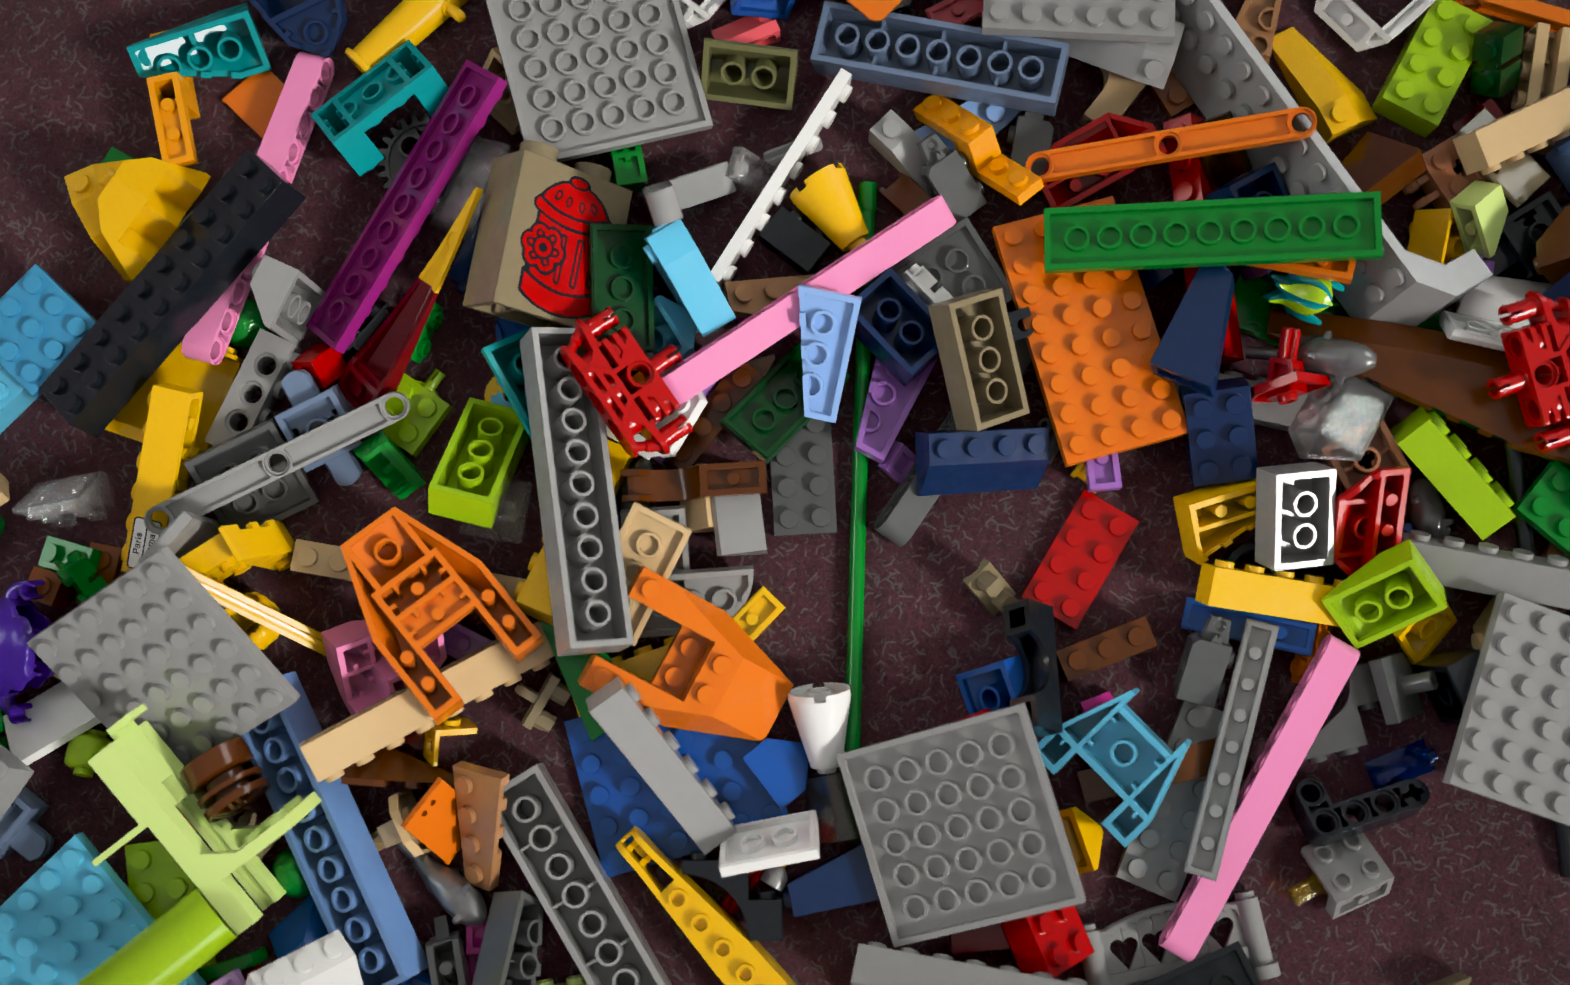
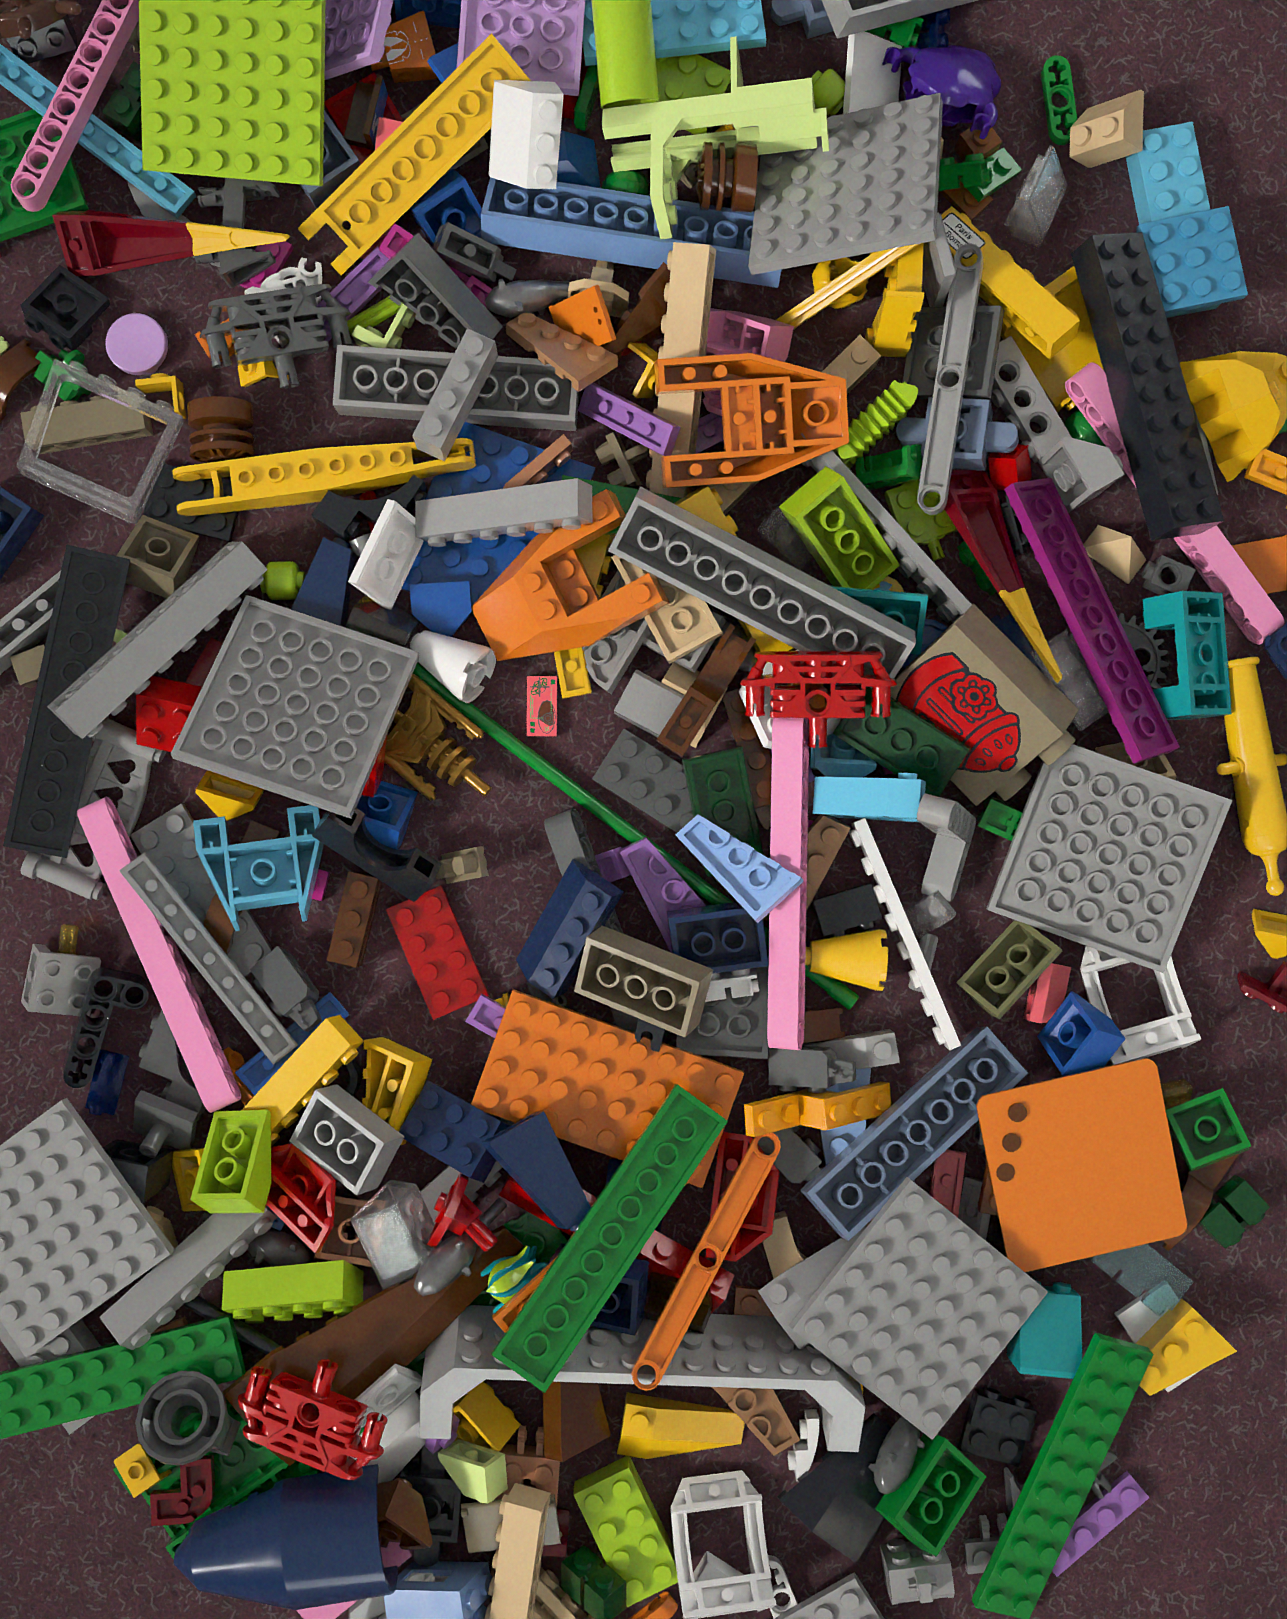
camera: 120 degrees right, 5 degrees up
none -> lime head [260,561,306,600]
none -> pearl gold bar [384,674,492,801]
none -> light grey brick [412,328,498,462]
none -> nougat plate [503,434,573,489]
none -> coral tile [527,676,557,737]
none -> medium lavender plate [578,383,681,456]
none -> light grey hinge [801,433,988,623]
none -> lime piece [832,380,918,470]
none -> tan slope [1083,525,1146,584]
none -> dark grey brick [1142,555,1196,595]

